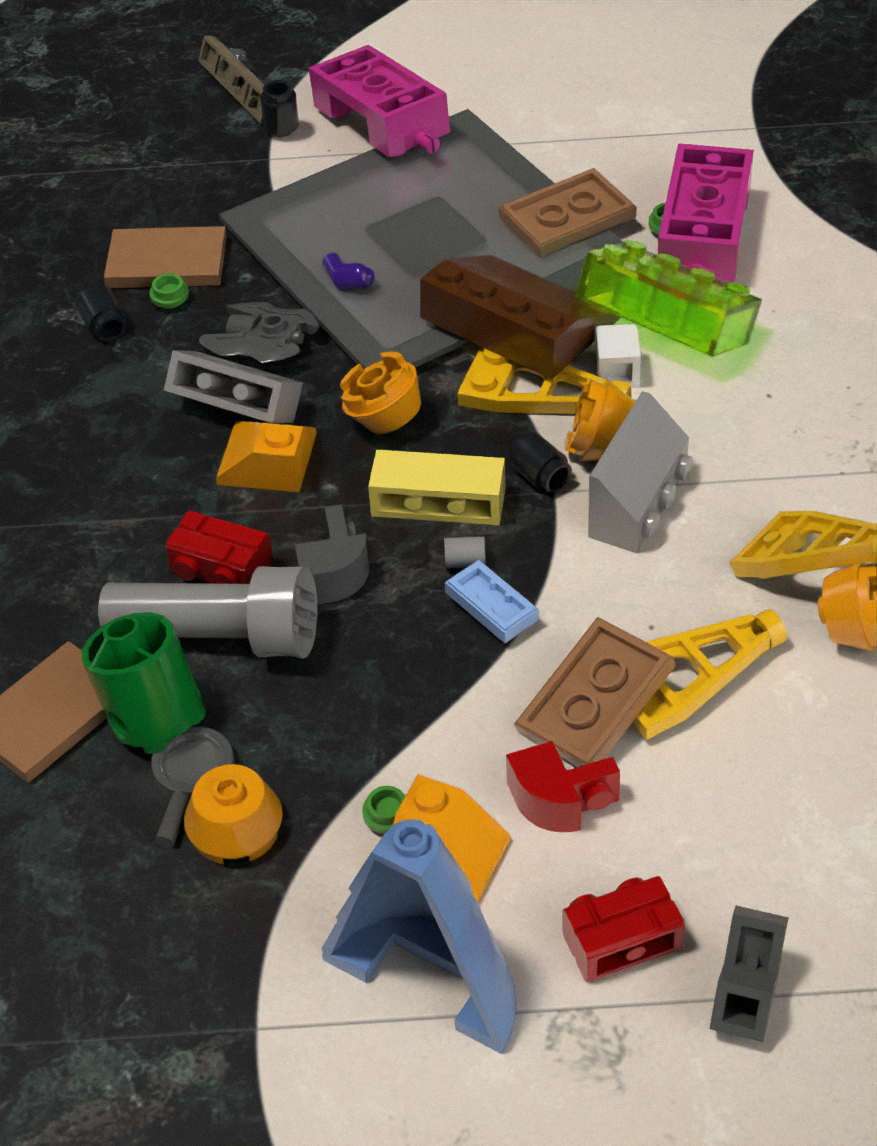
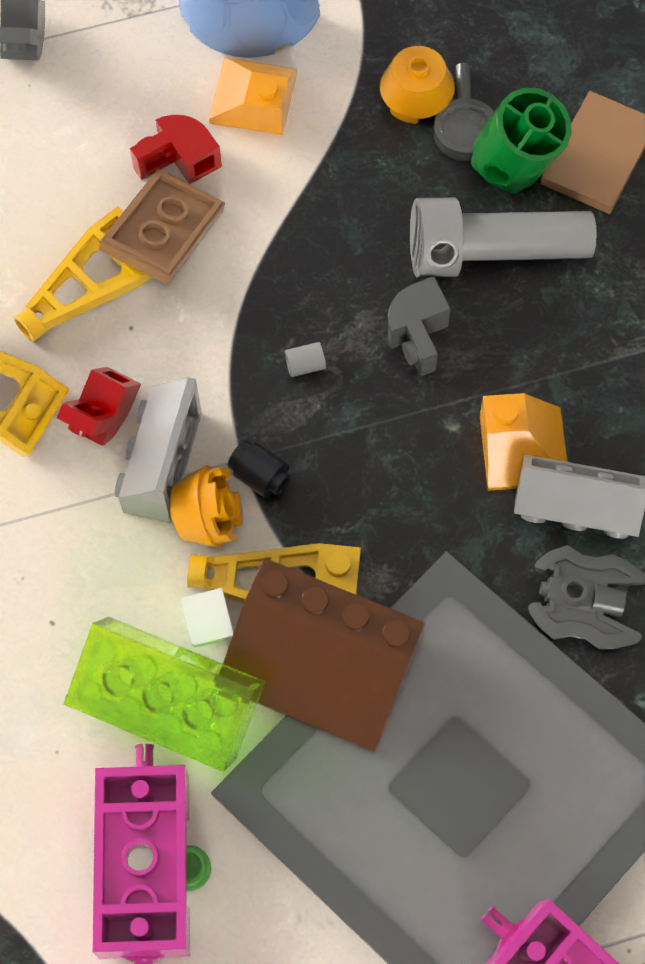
camera: 165 degrees right, 20 degrees up
red brick [166,510,273,584] -> none
dark purple arm [322,253,375,290] -> none
light orange cone [340,351,421,434] -> none
bright green plate [362,786,406,834] -> none
light yellow brick [368,450,506,525] -> none
light blue plate [445,560,539,643] -> none
medium nougat tile [499,168,637,257] -> none
red brick [562,876,685,982] -> none
none -> red brick [57,367,141,446]

